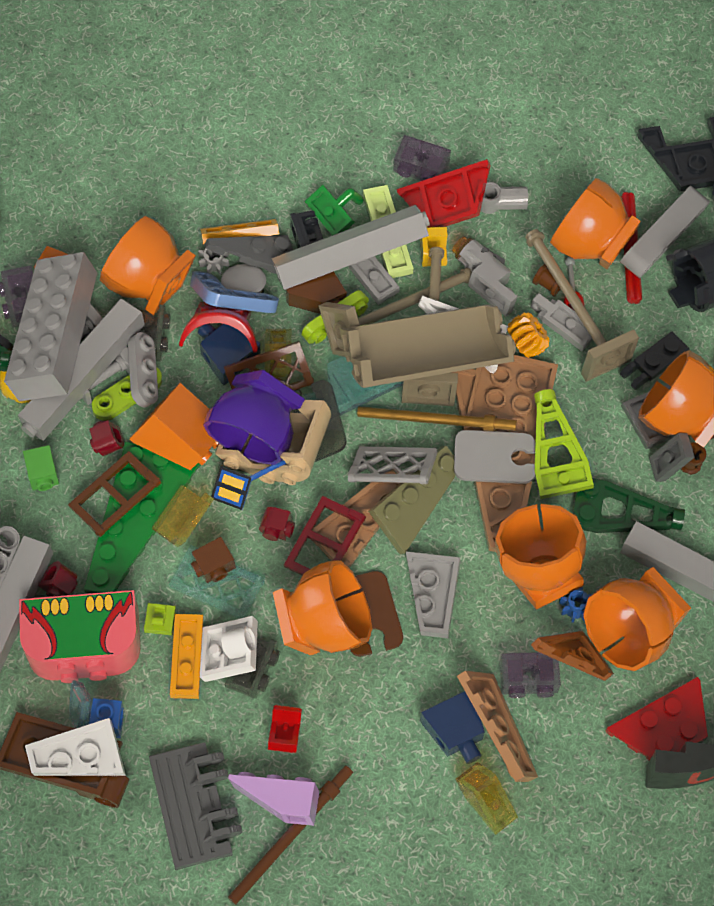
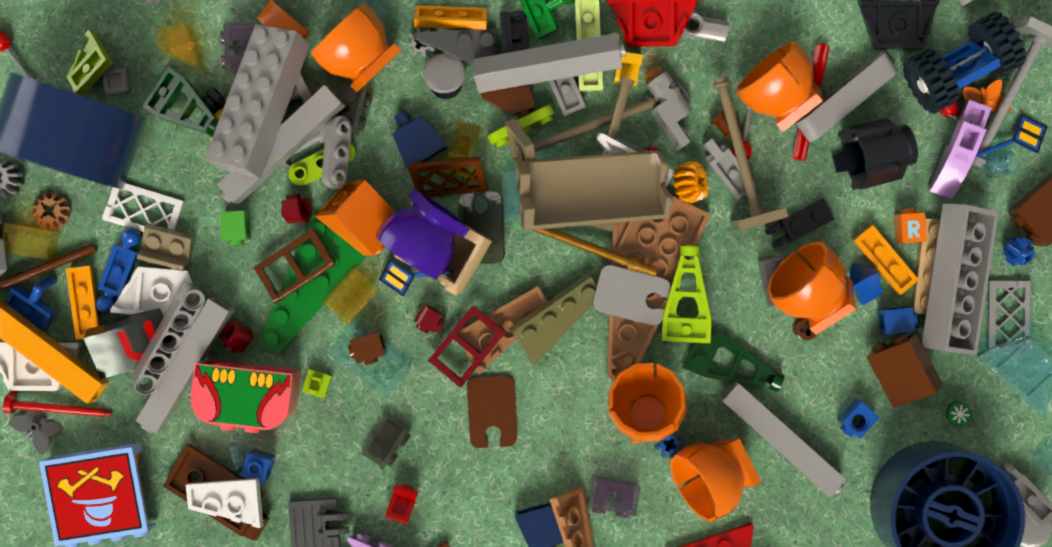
camera: 15 degrees right, 25 degrees up
light orange plate [170,614,204,699] -> none
red piece [179,302,258,353] -> none
medium blue beam [190,271,279,313] -> none
white plate [200,616,258,682] -> none
orange plate [273,561,372,655] -> none
light grey window [348,446,437,484] -> none
light grey wing [406,552,461,639] -> none
dark orange wing [531,631,614,681] -> none
dark grey plate [649,433,695,482] -> none

